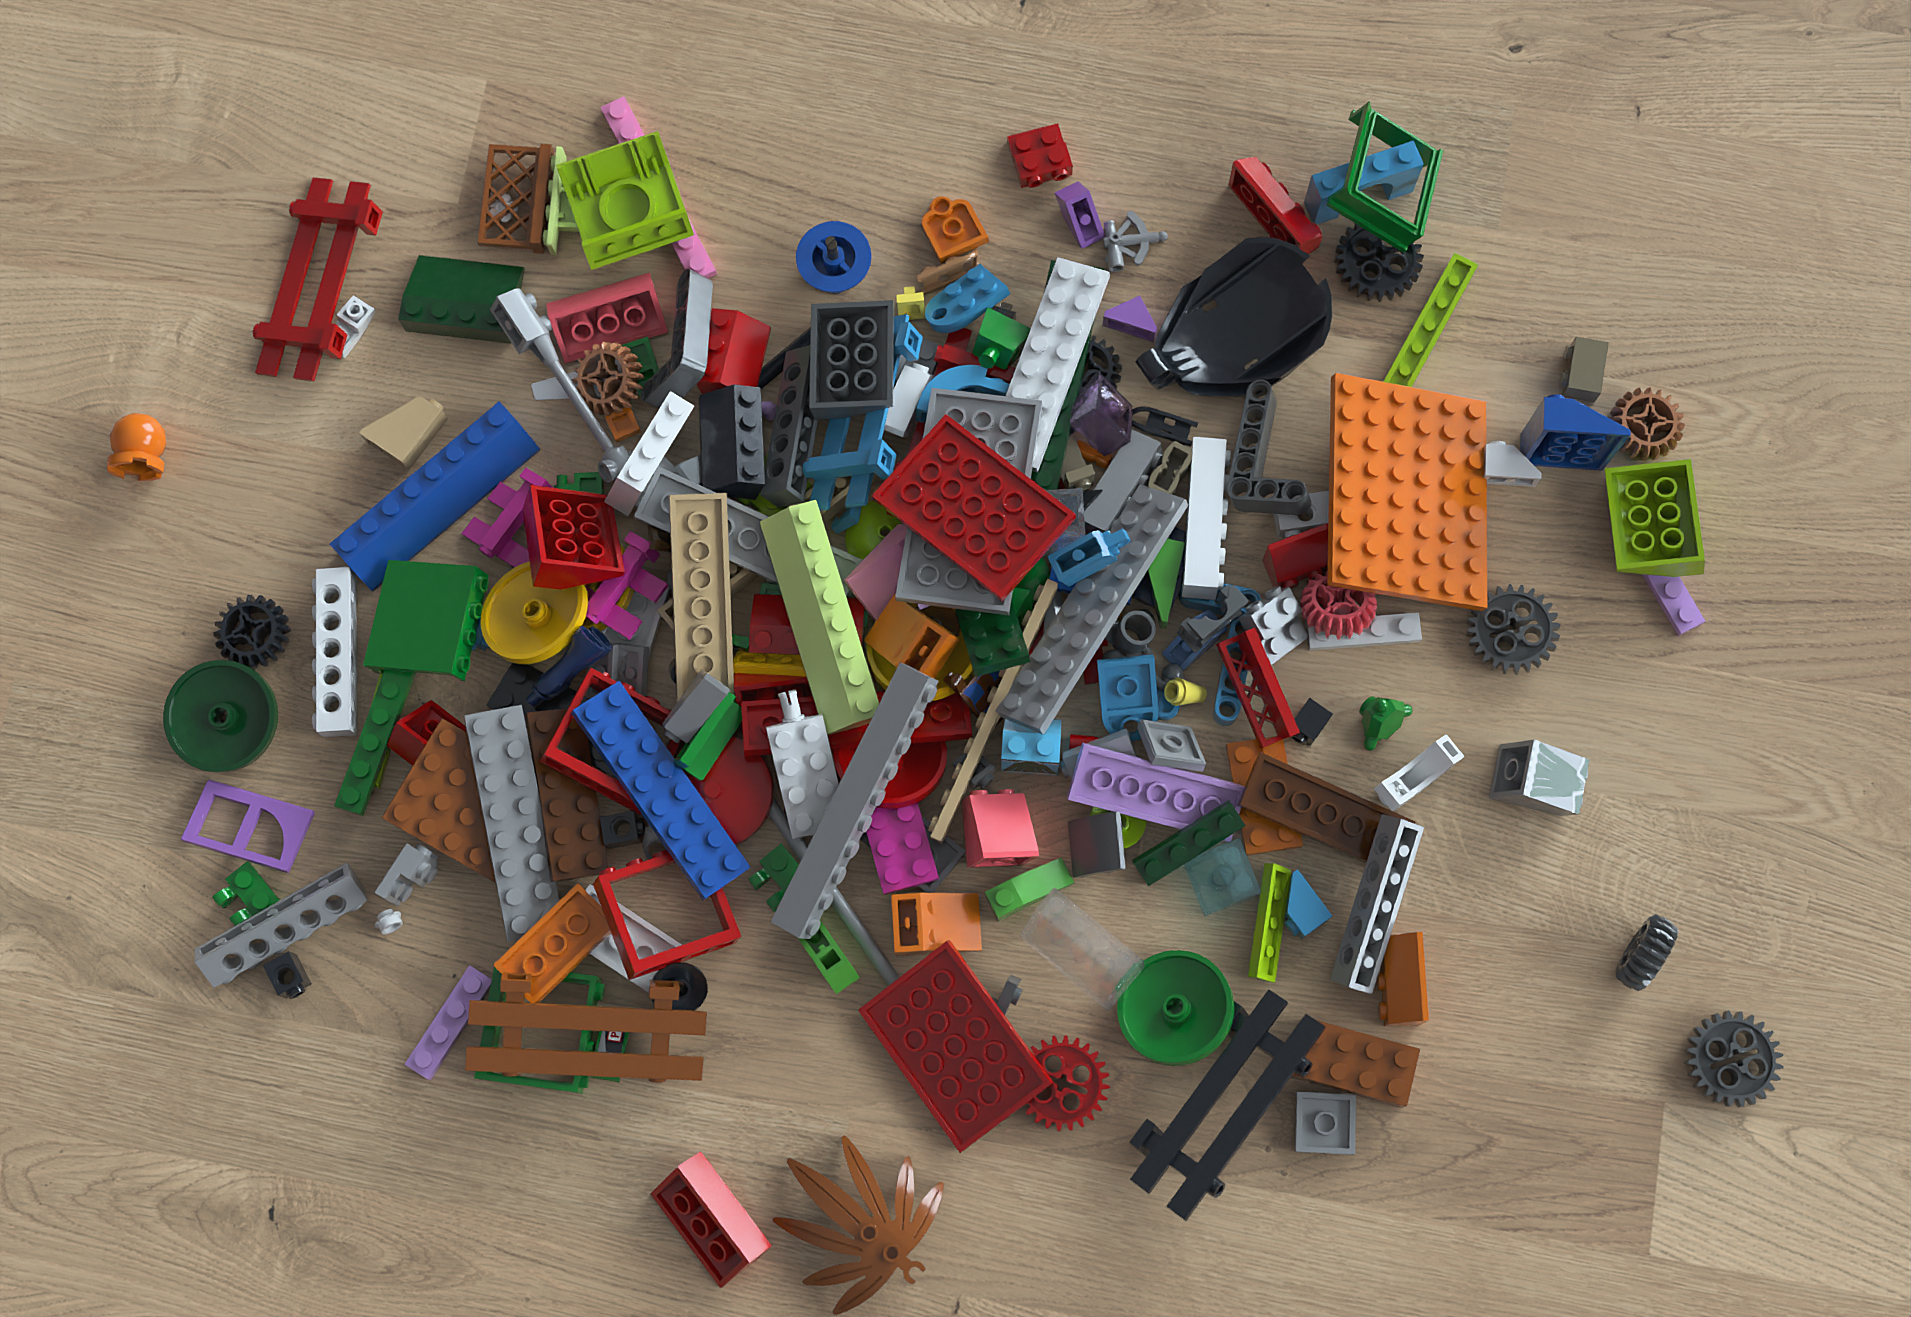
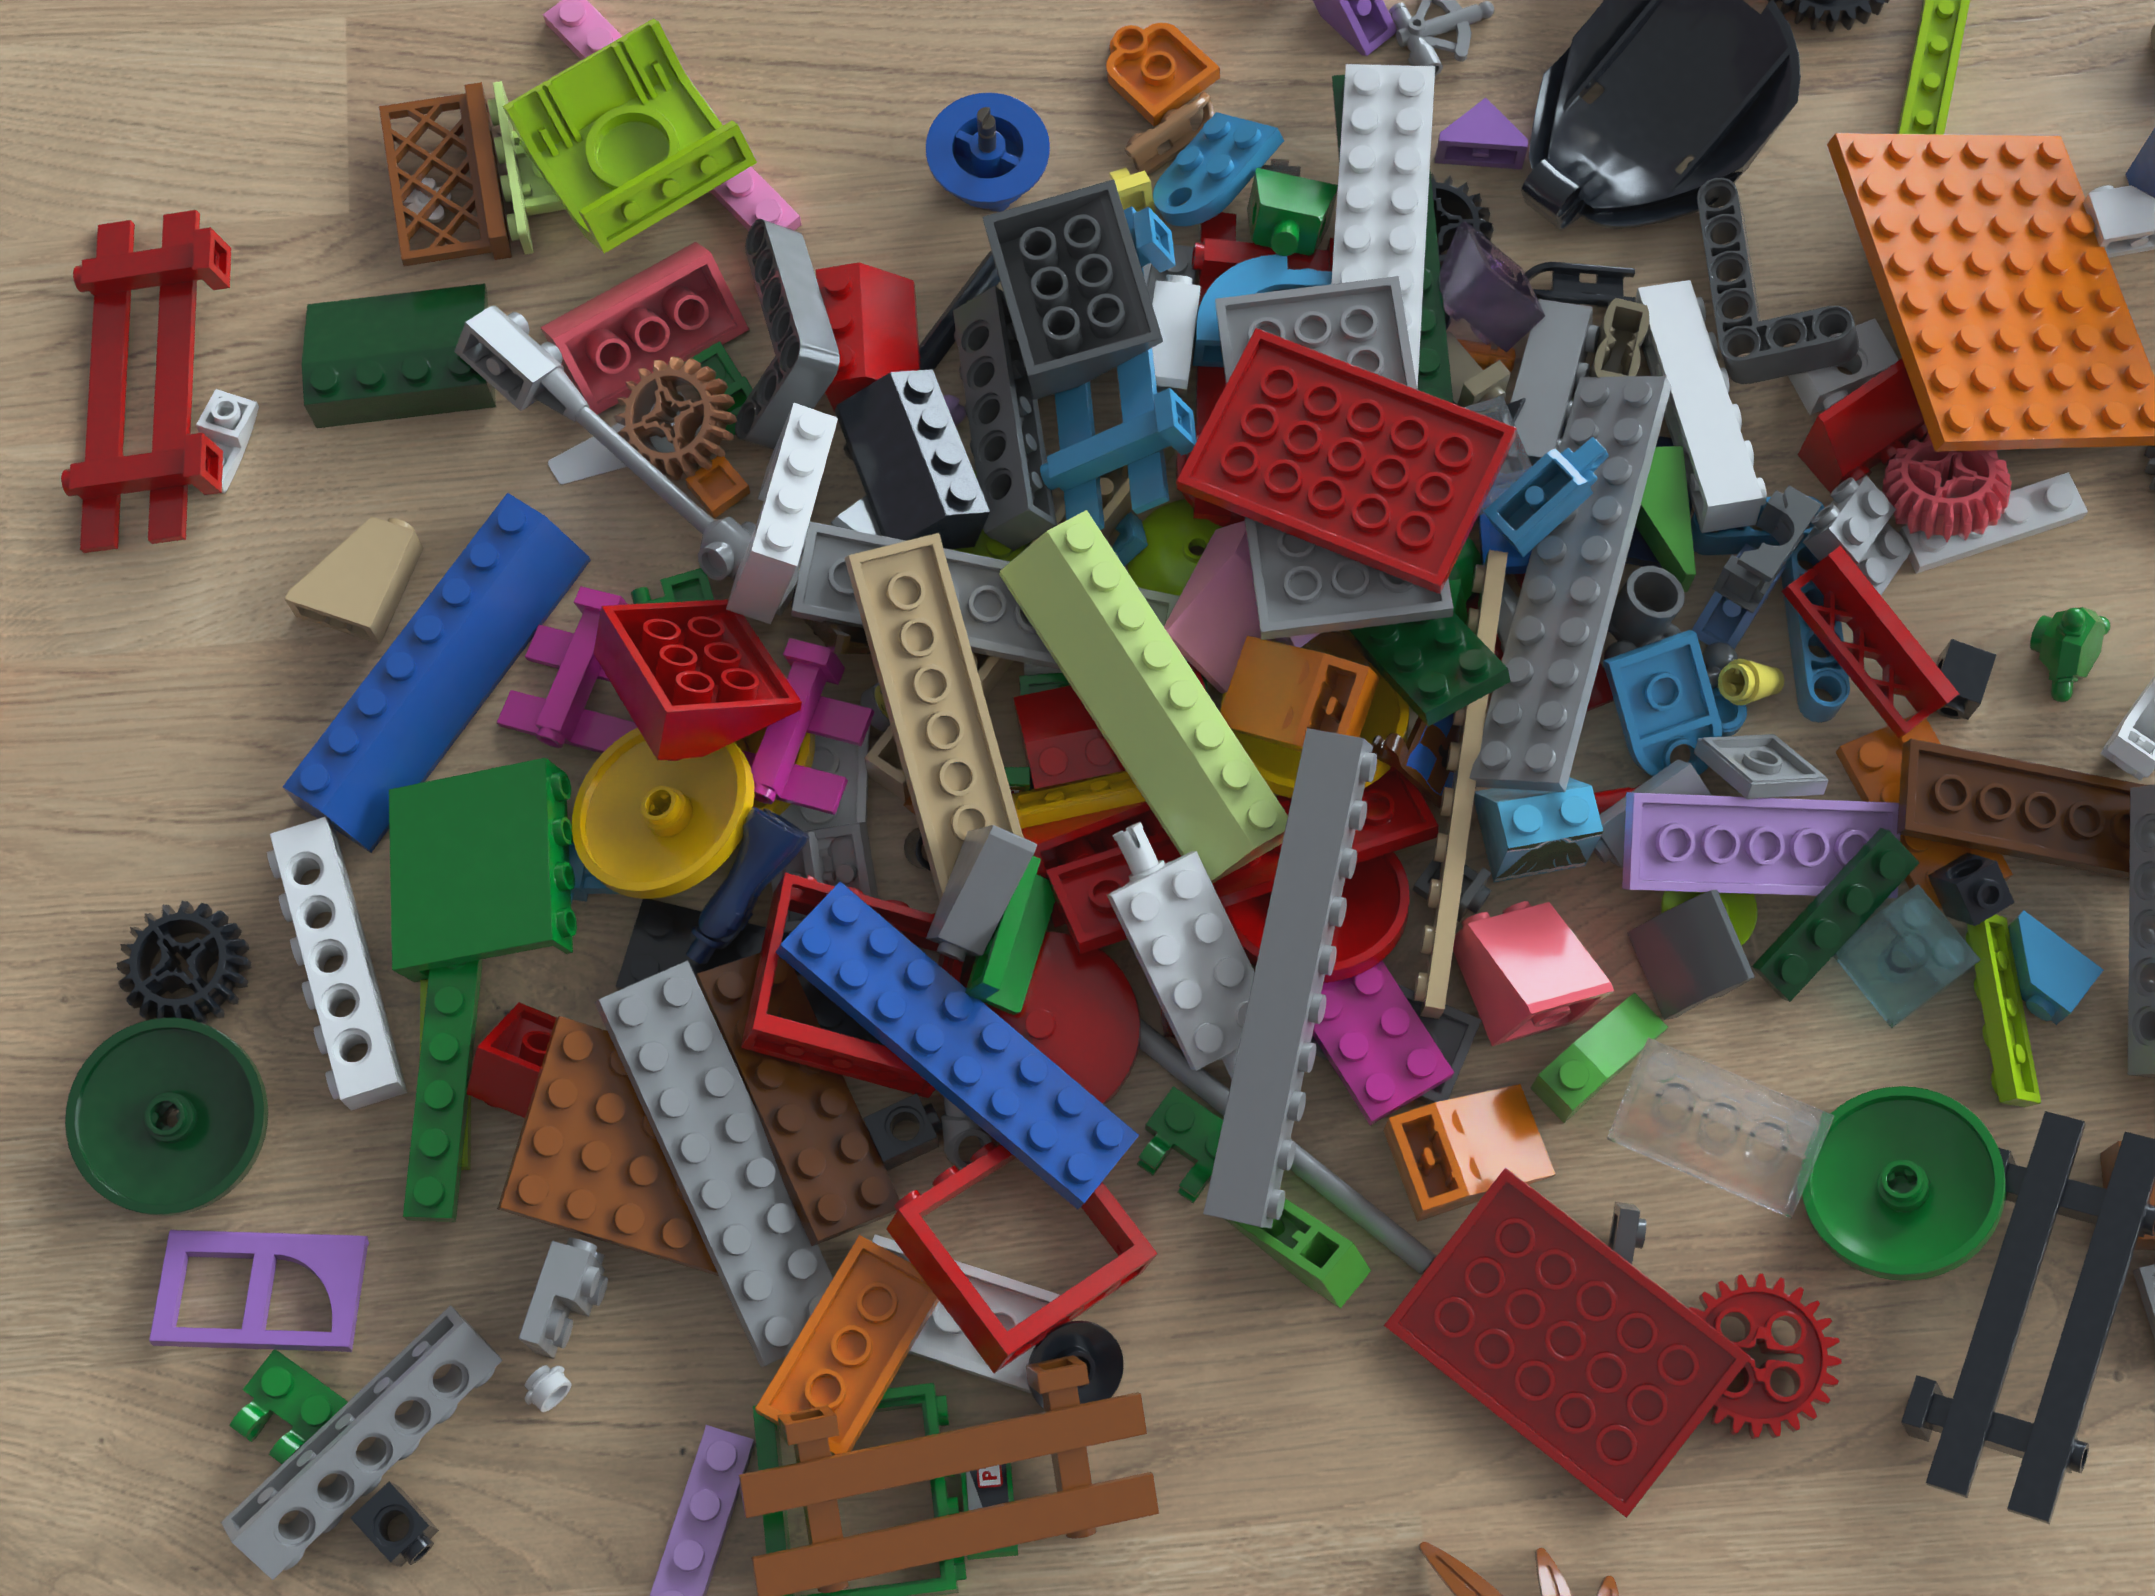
camera: 20 degrees left, 5 degrees down
none -> black brick [1928,852,2015,926]

